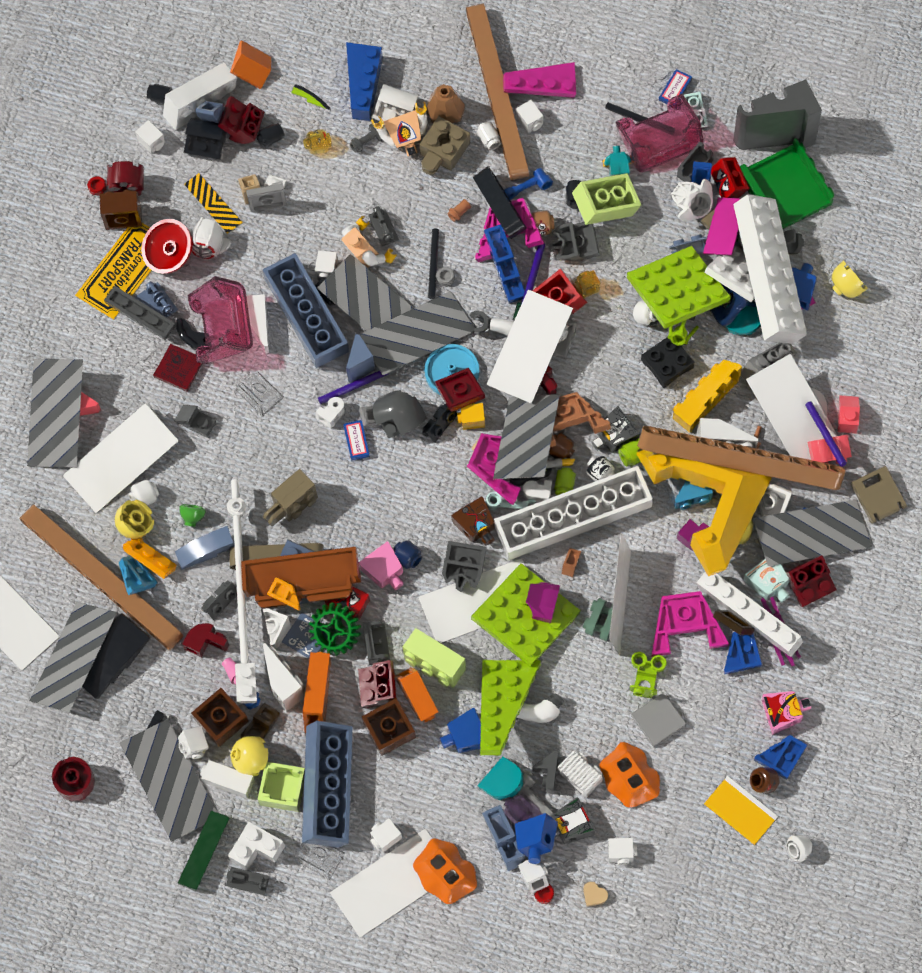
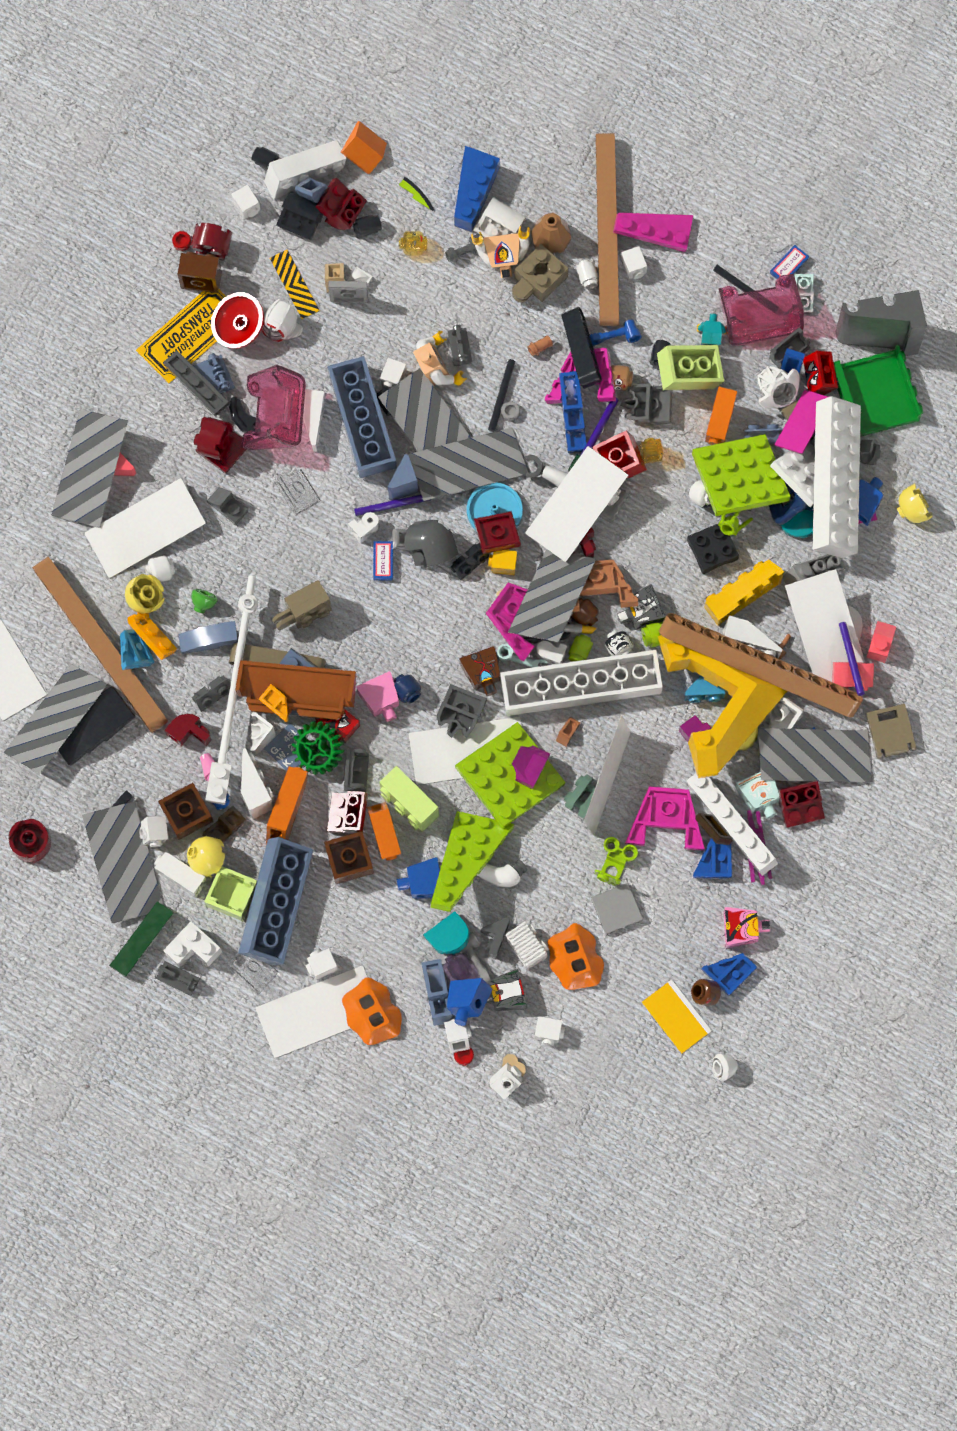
camera: 10 degrees right, 5 degrees up
none -> dark red brick [194,417,234,460]
none -> white brick [490,1062,522,1100]
none -> orange slope [705,387,737,445]

